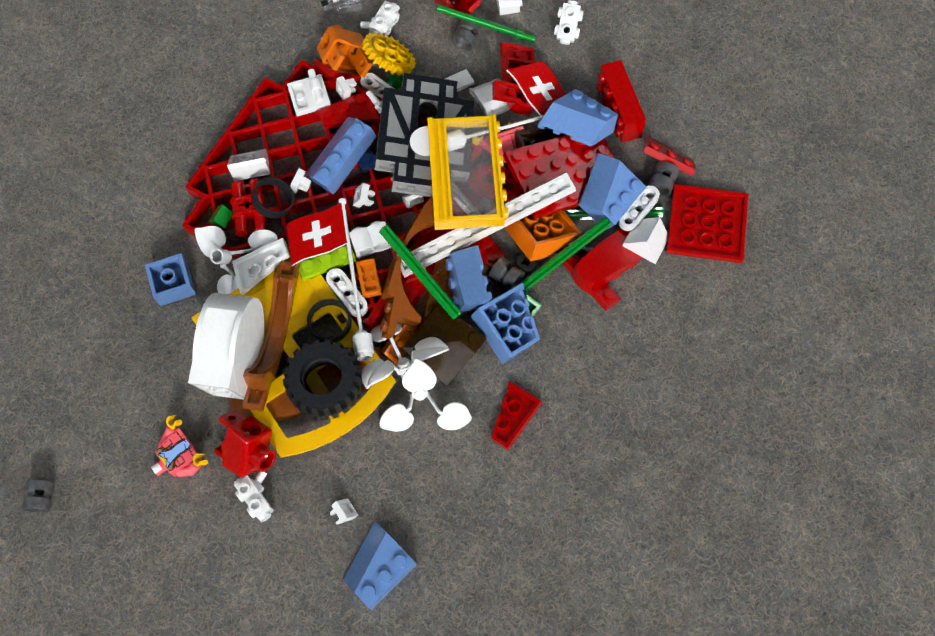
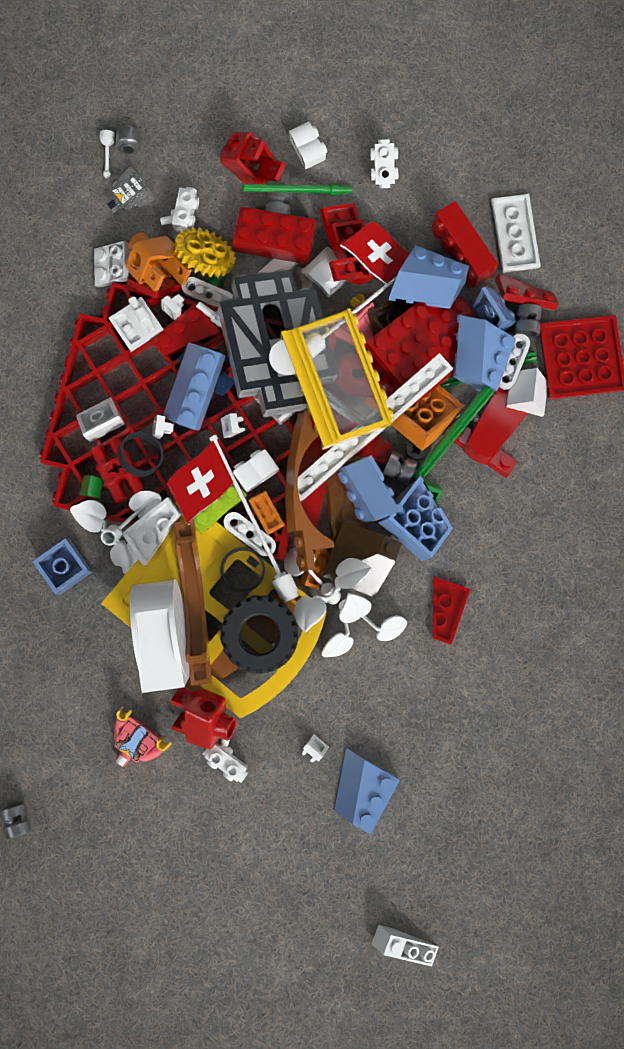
camera: 25 degrees left, 15 degrees up
green axle [379,225,461,319] -> none
none -> white plate [94,241,132,287]
none -> red brick [233,206,316,265]
none -> medium blue slope [473,287,516,331]
none -> white tile [491,194,541,273]

